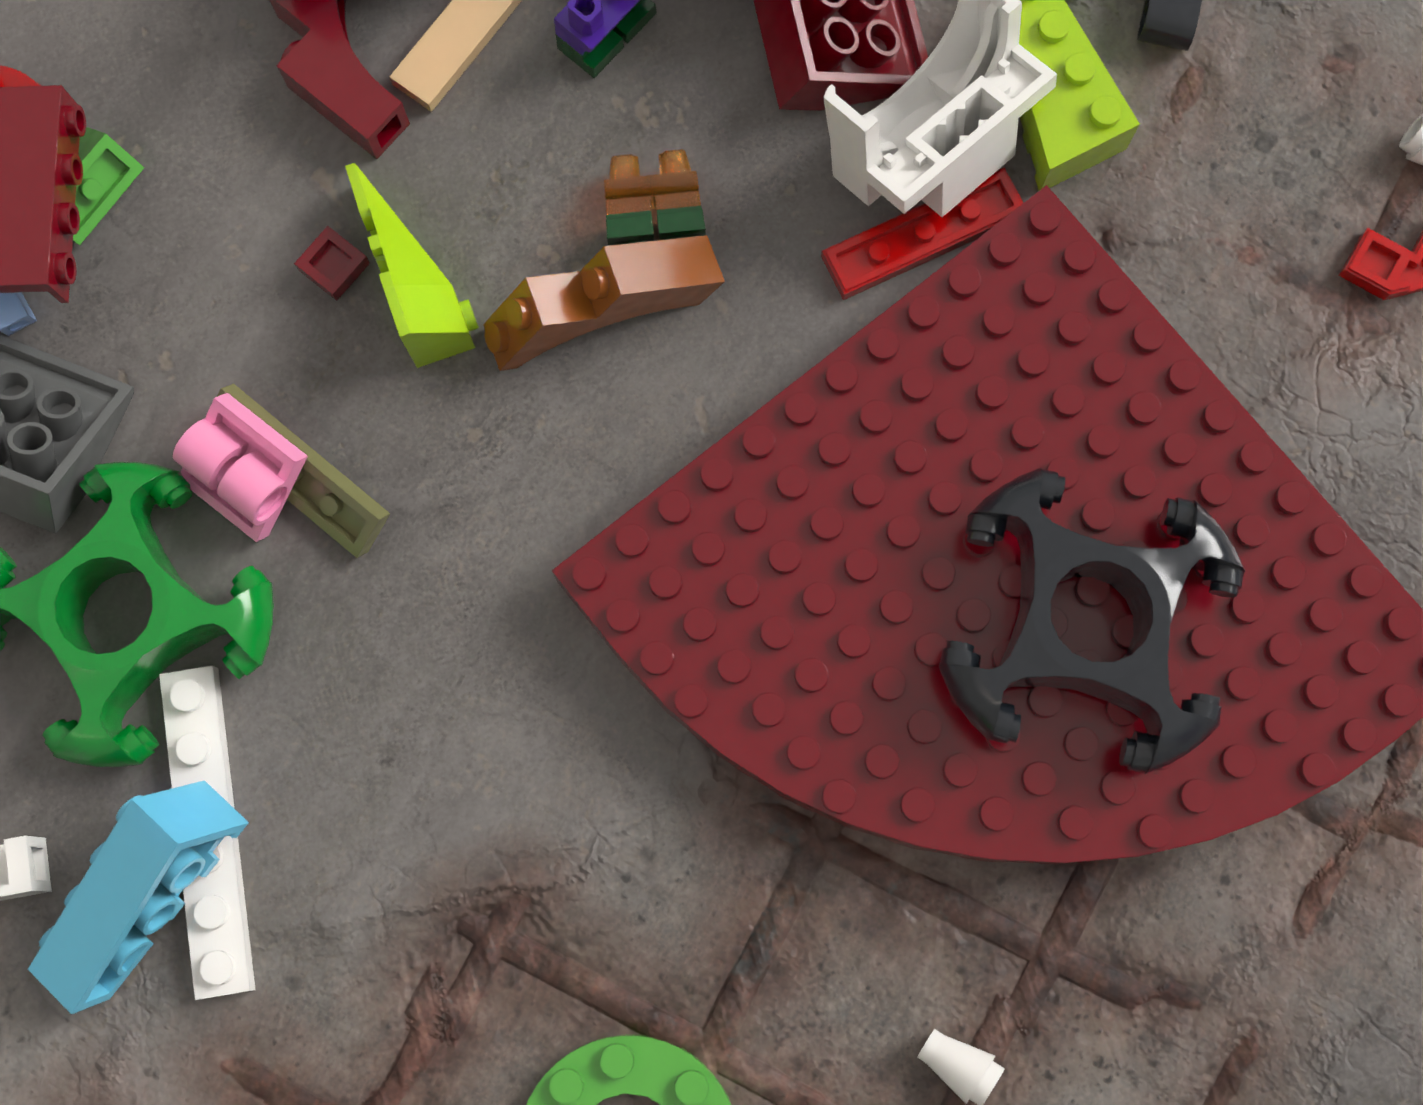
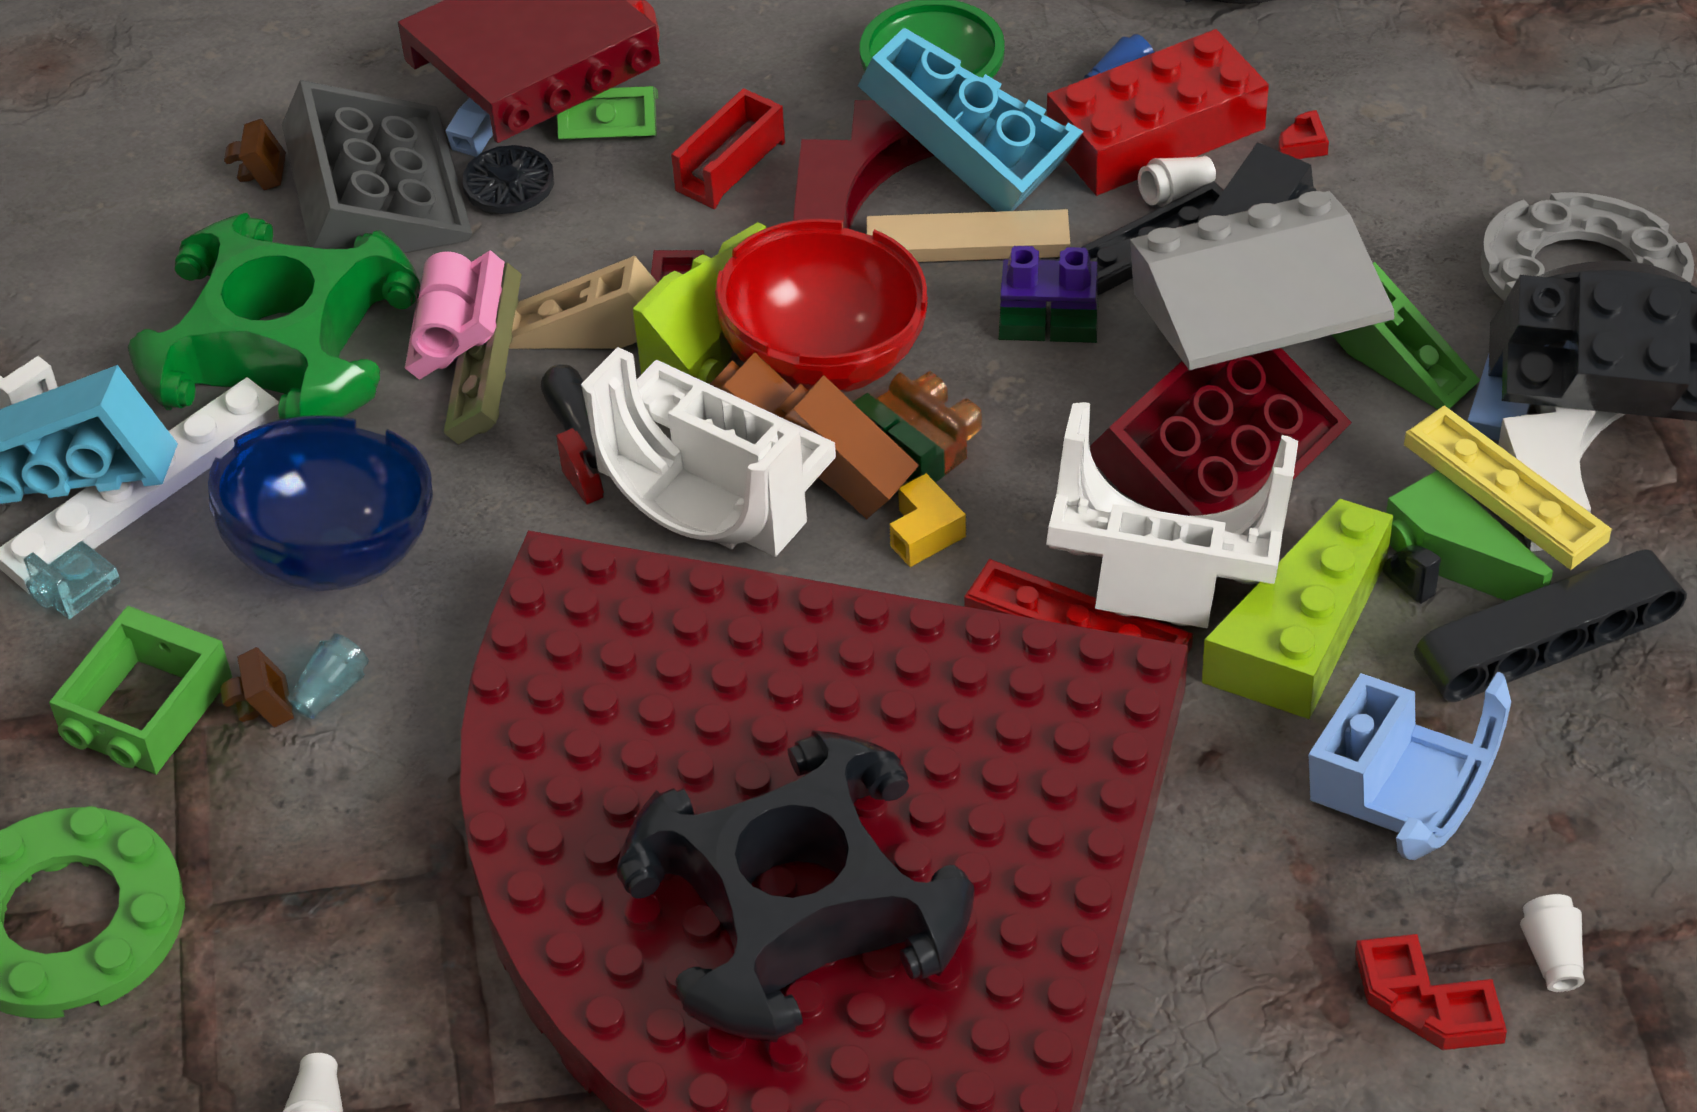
camera: 55 degrees right, 30 degrees down
none -> clear light blue bracket [23,541,121,619]
none -> bright green window [49,605,232,775]
none -> clear blue piece [208,416,433,592]
none -> reddish brown tile [220,647,294,728]
none -> clear light blue cone [287,633,369,719]
none -> black wheel [462,145,554,214]
none -> tan slope [509,256,658,349]
none -> black piece [541,364,598,469]
none -> red tile [556,428,604,505]
none -> white piece [581,347,836,557]
none -> red window [671,88,785,209]
none -> red piece [715,219,928,393]
none -> yellow piece [890,473,966,567]
none -> light blue piece [1308,672,1511,860]

